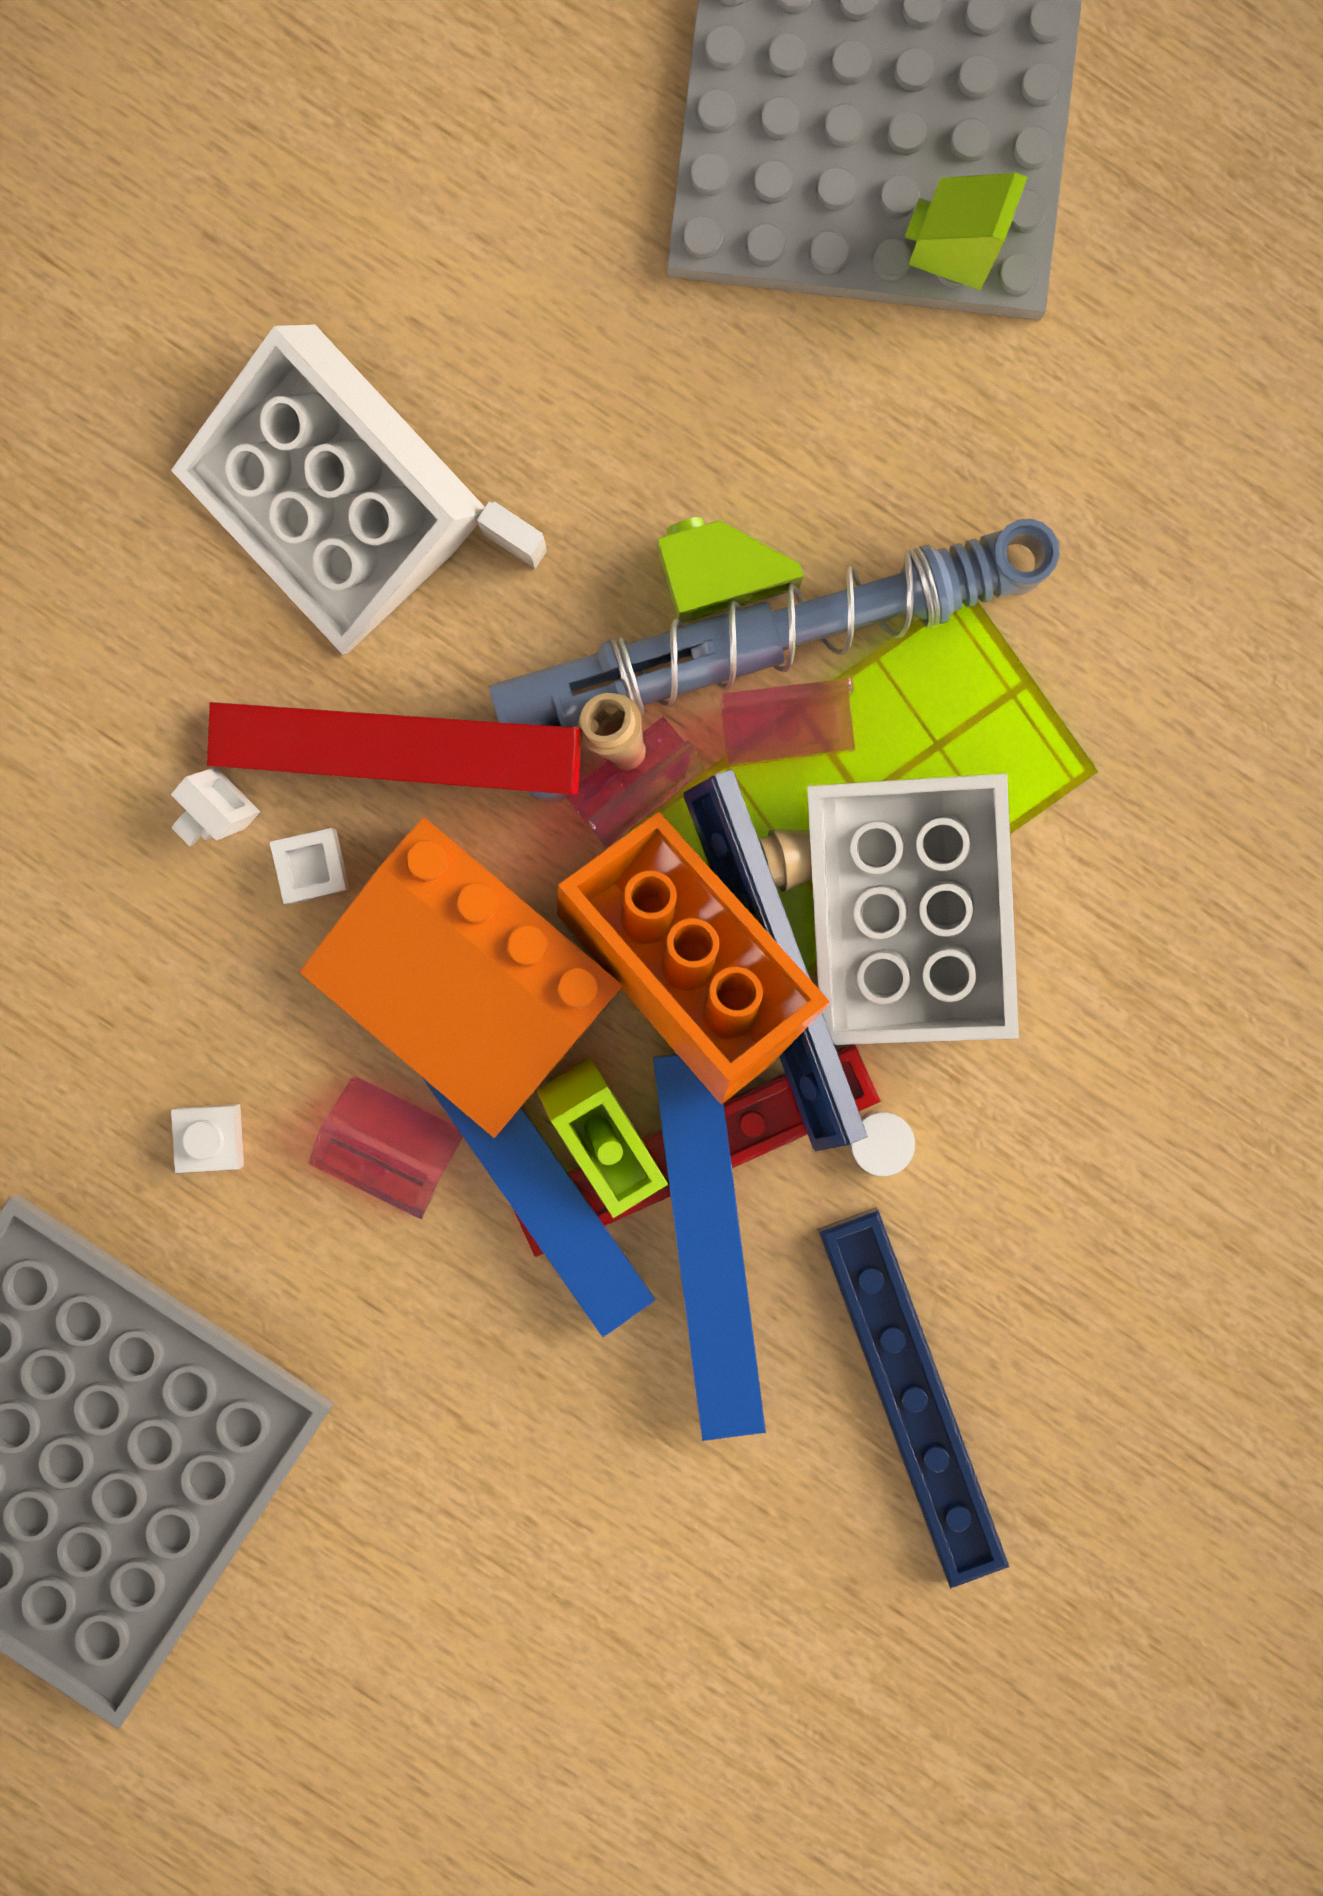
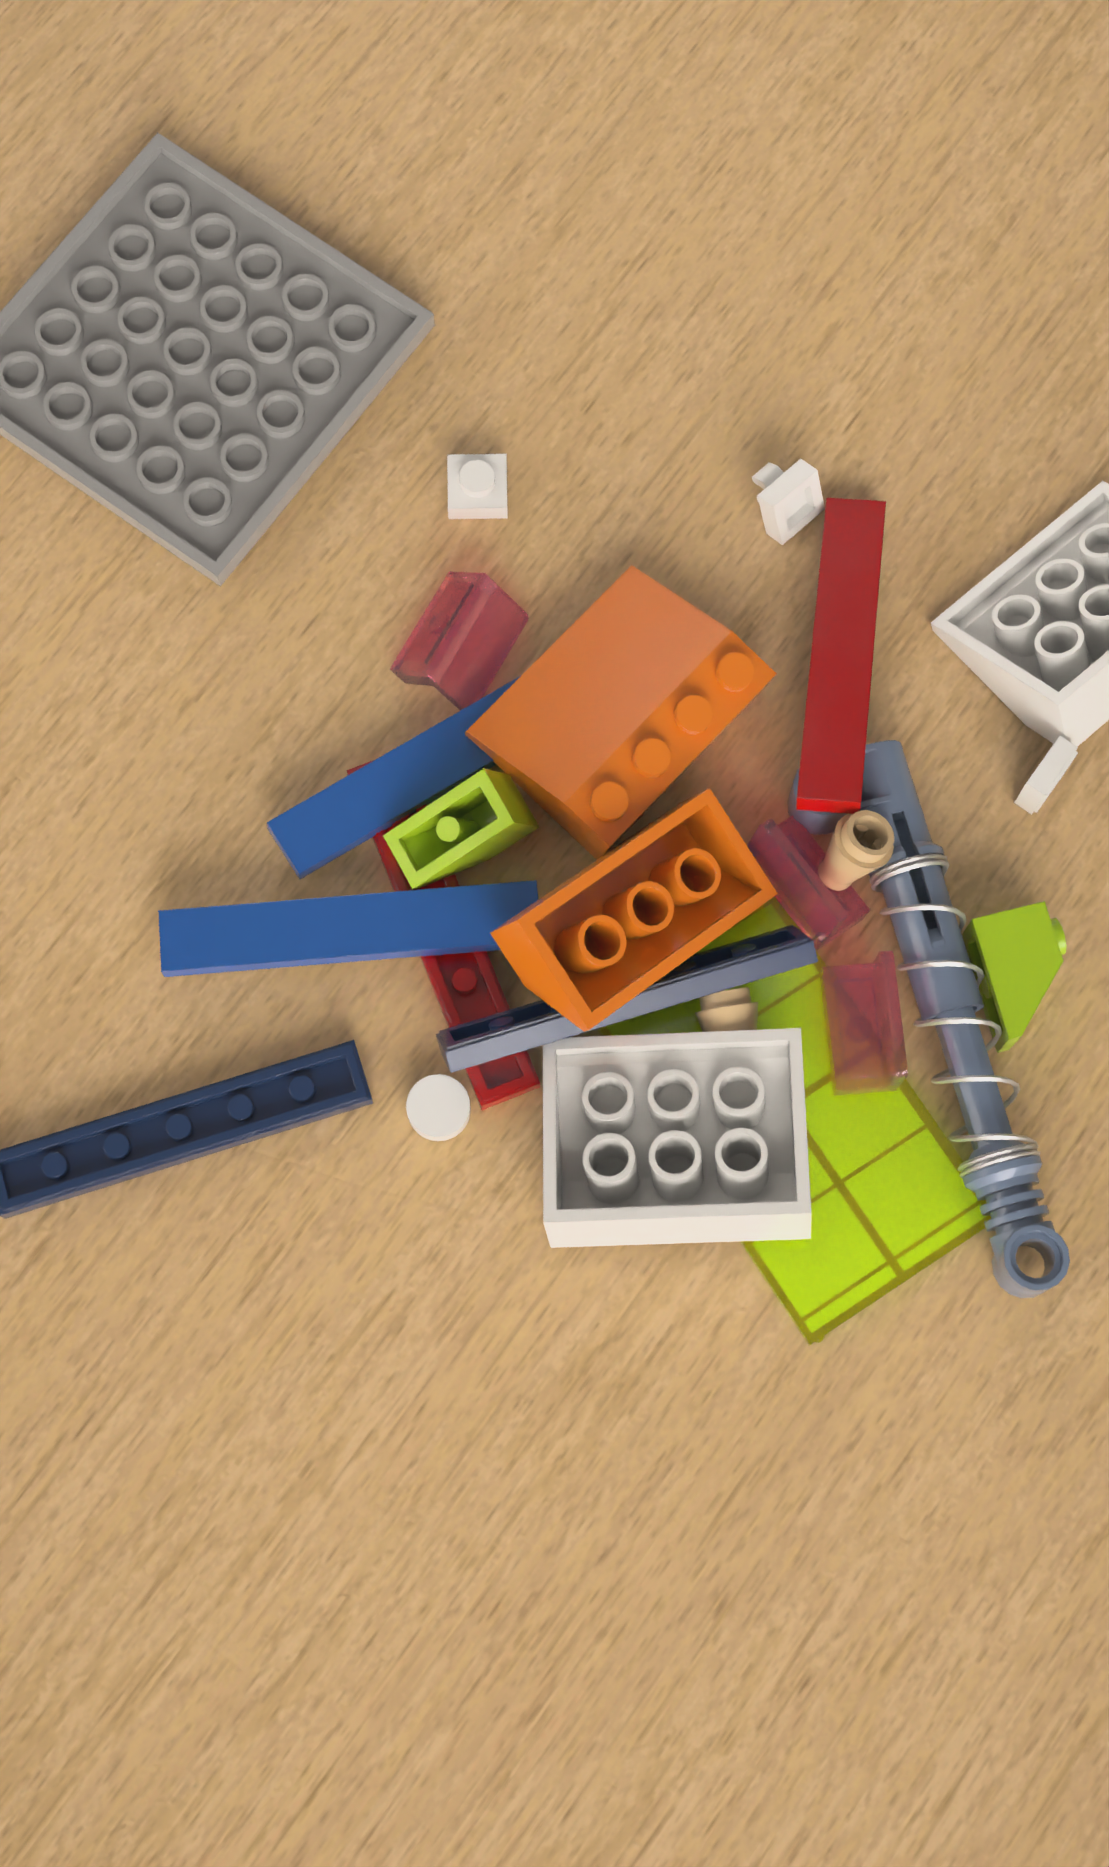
camera: 90 degrees right, 15 degrees down
white plate [270,828,350,905] -> none

